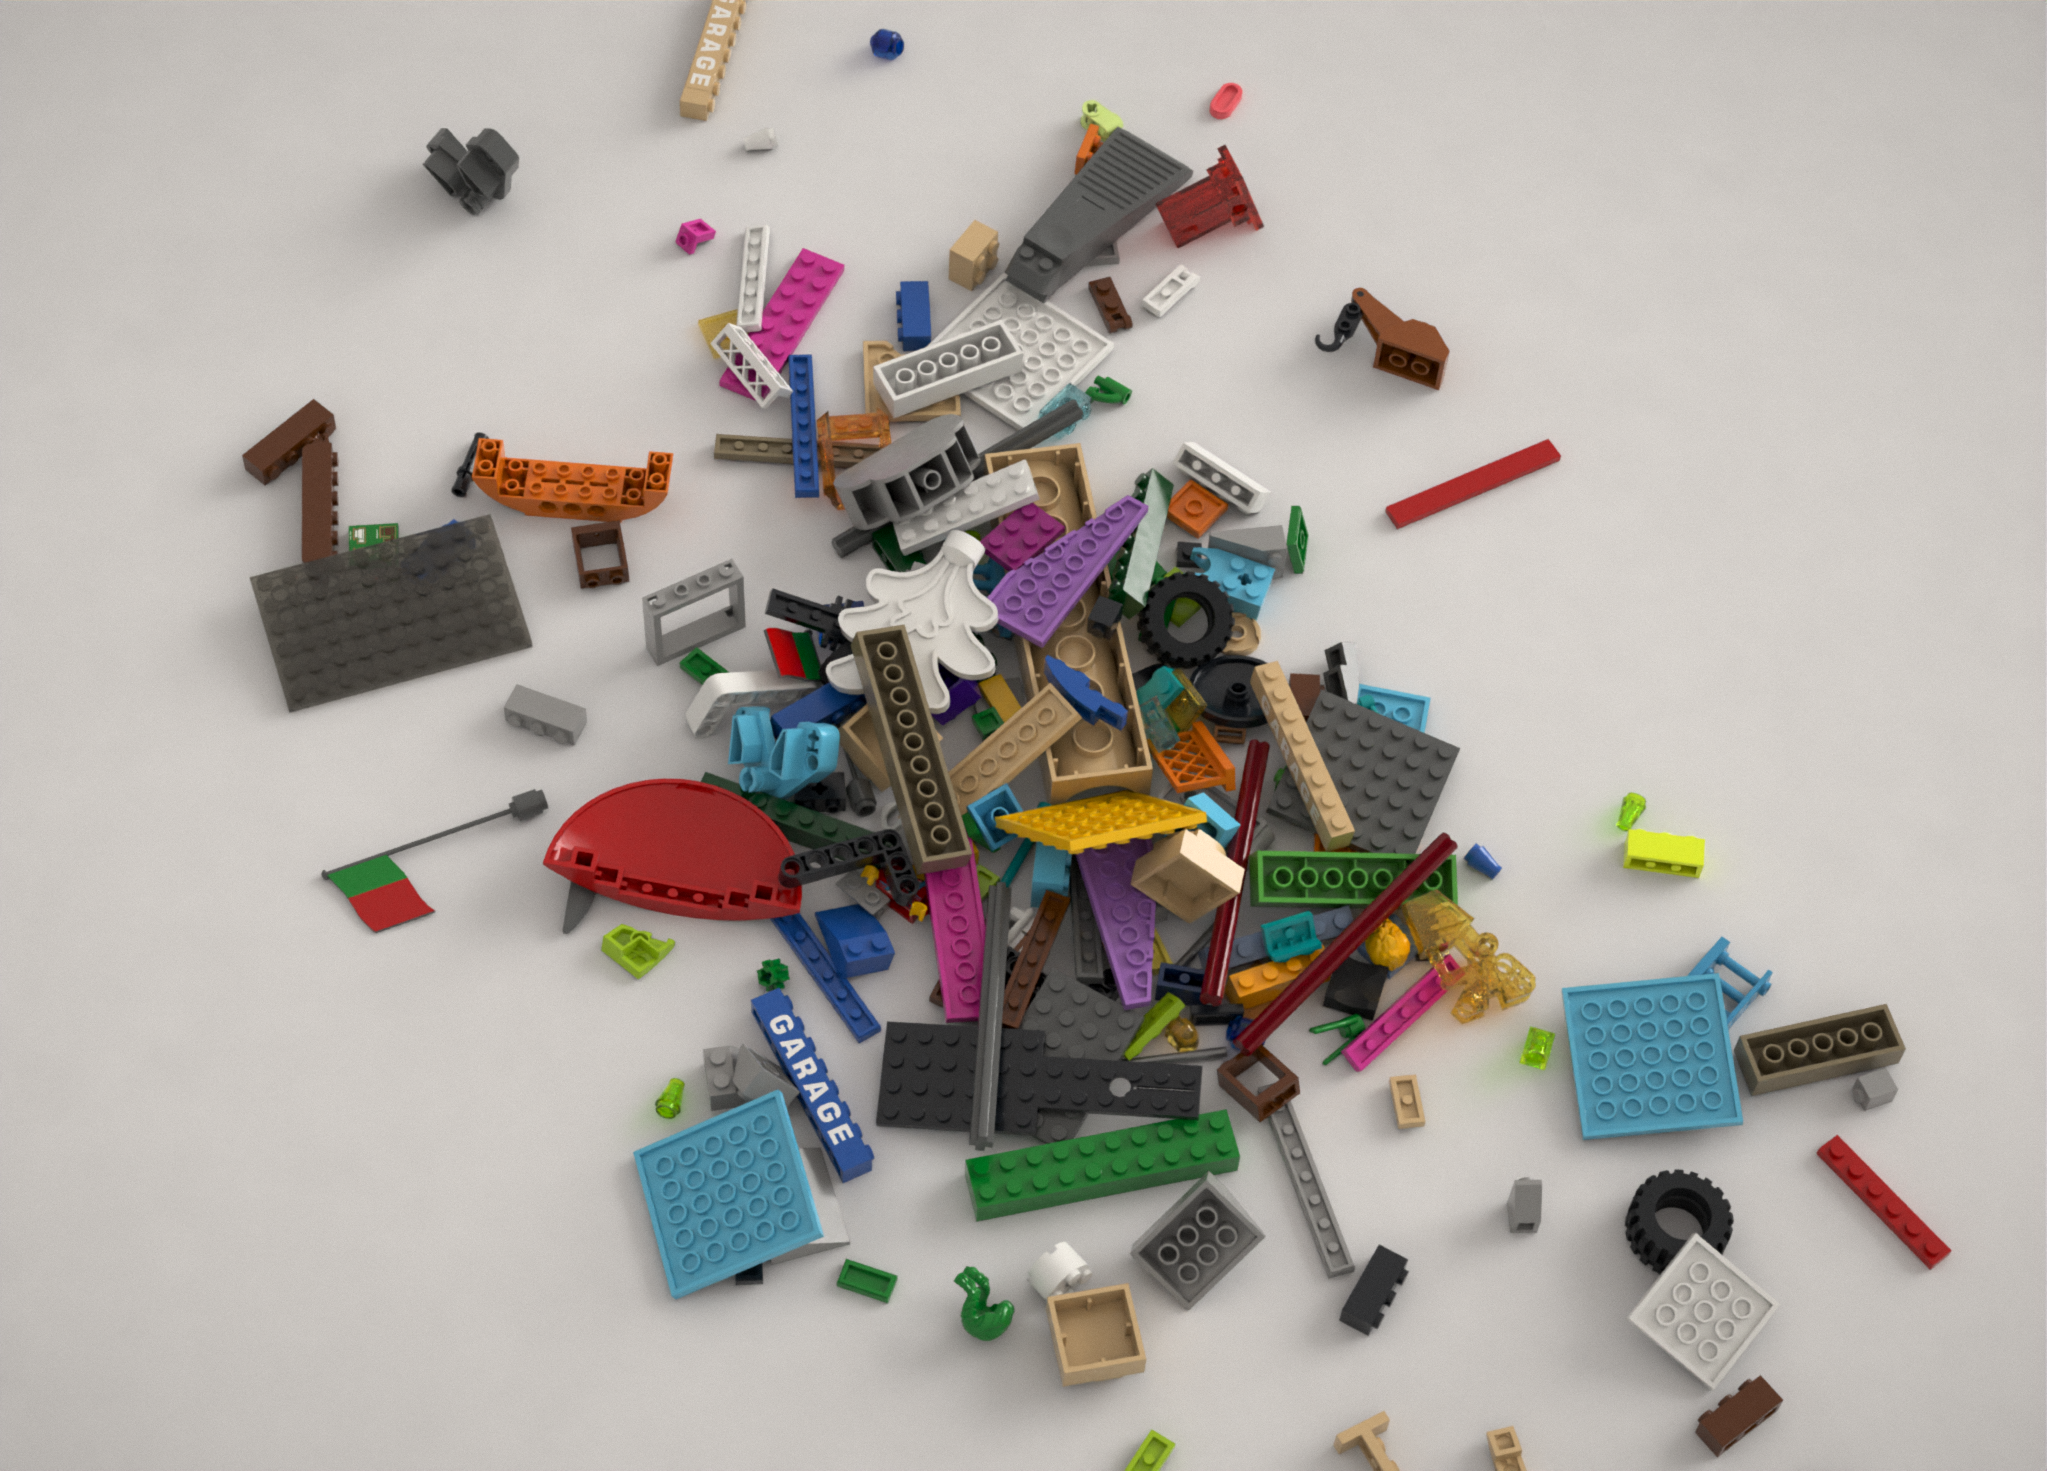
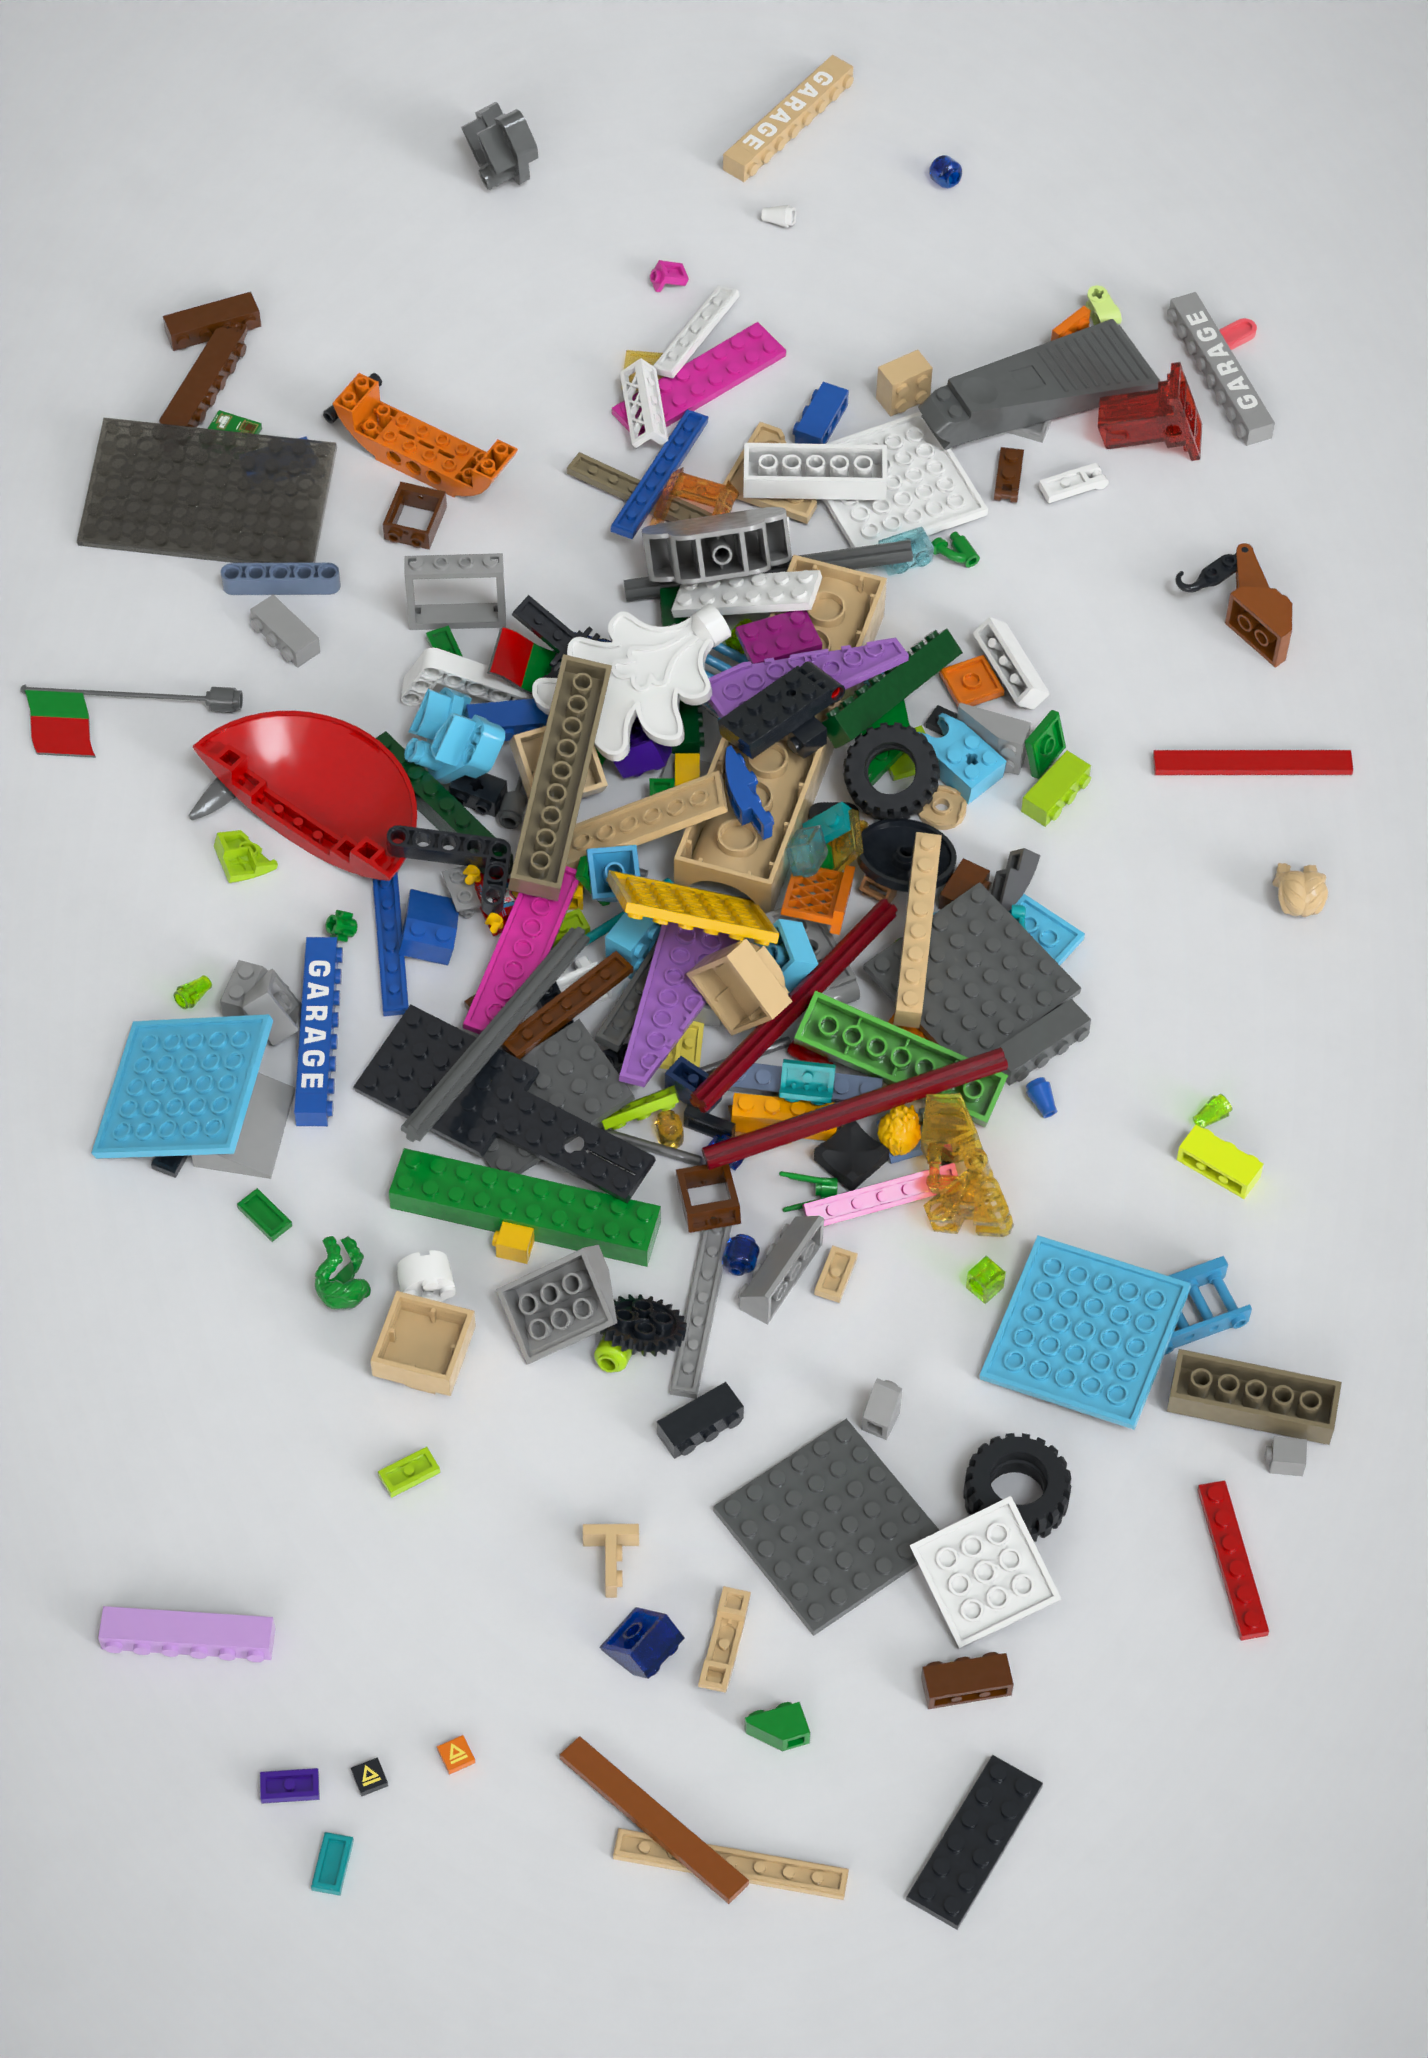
camera: 30 degrees right, 0 degrees up
none -> sand blue beam [221,562,341,595]
none -> yellow brick [492,1221,535,1264]
none -> lime head [594,1335,632,1373]
none -> black gear [600,1294,687,1357]
none -> dark grey plate [713,1418,940,1636]
none -> black hinge [718,661,845,759]
none -> clear blue head [722,1234,760,1276]
none -> light grey slope [738,1215,824,1325]
none -> red piece [787,1040,833,1064]
none -> dark grey brick [995,998,1091,1086]
none -> lime brick [1021,750,1091,827]
none -> light grey brick [1167,292,1275,446]
none -> tan hair [1272,863,1328,917]

